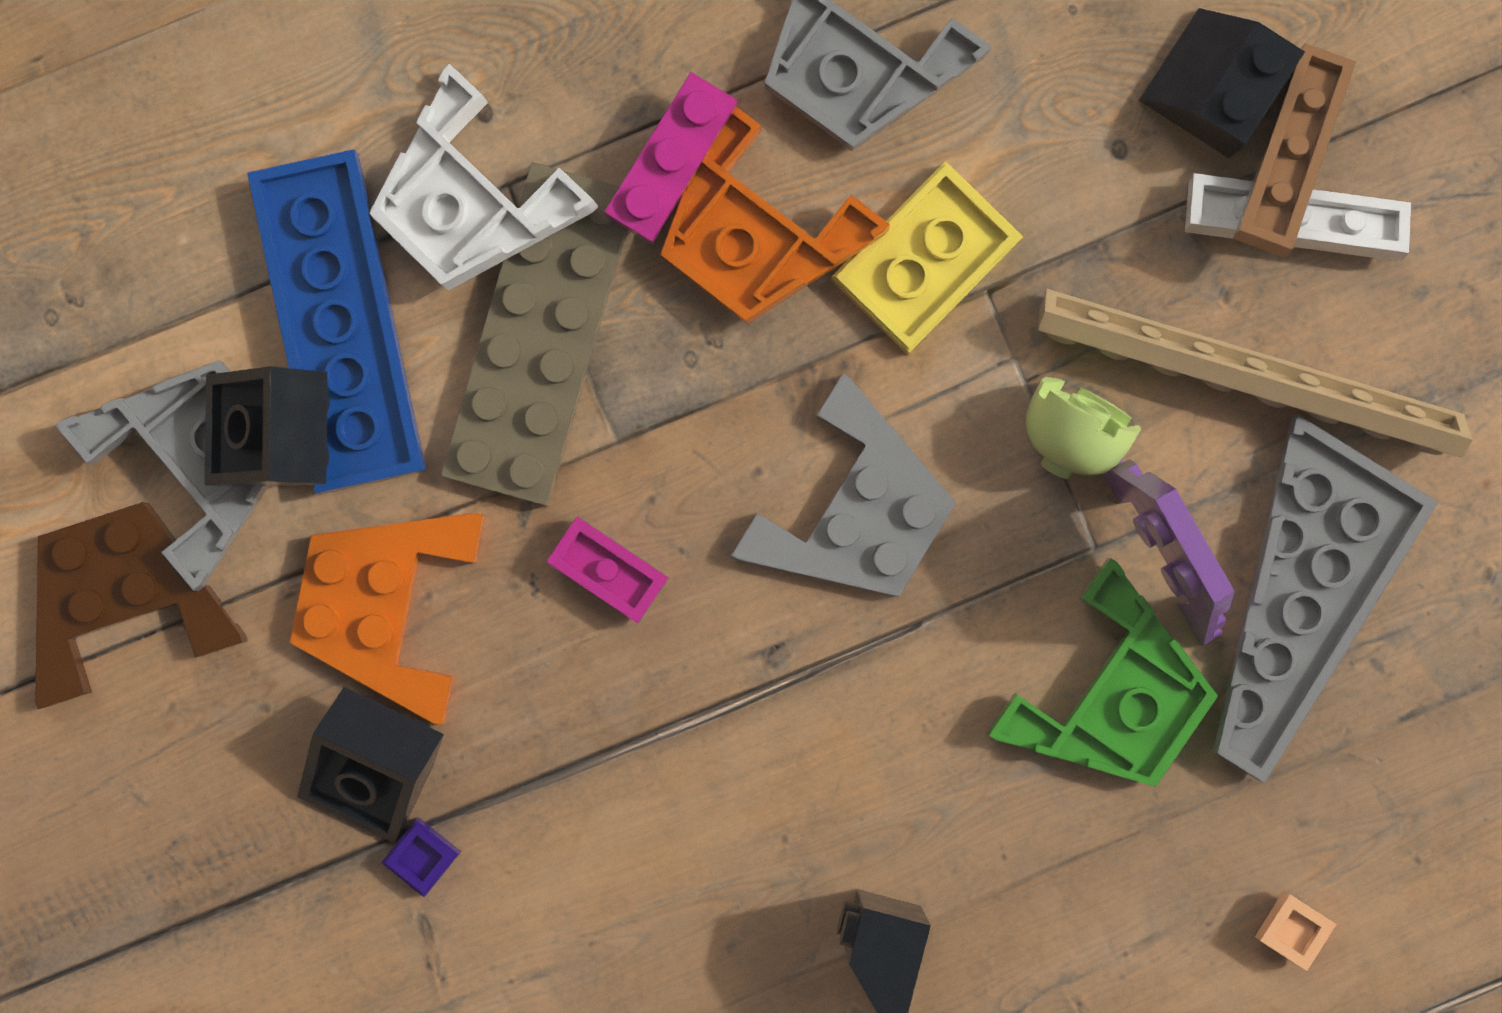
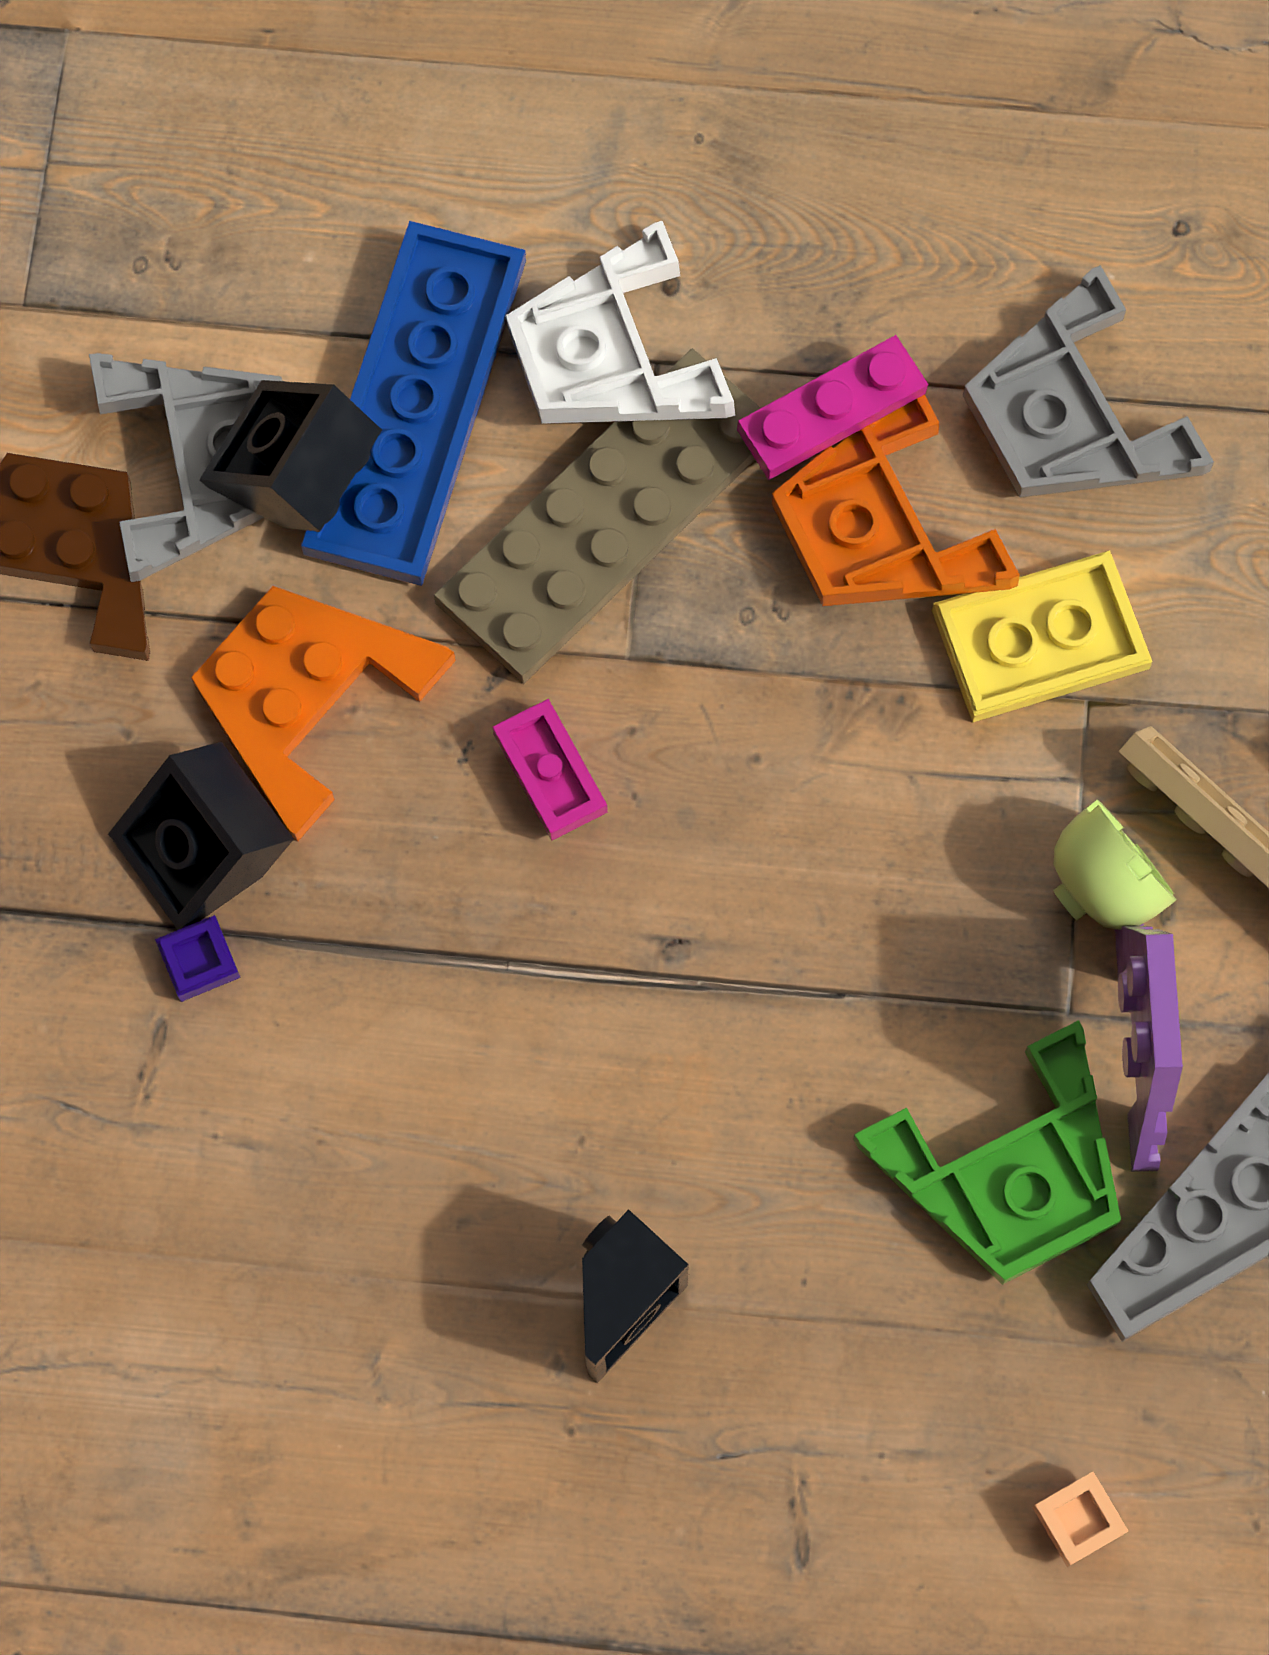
camera: 30 degrees right, 15 degrees down
light grey wing [732,374,956,596] -> none

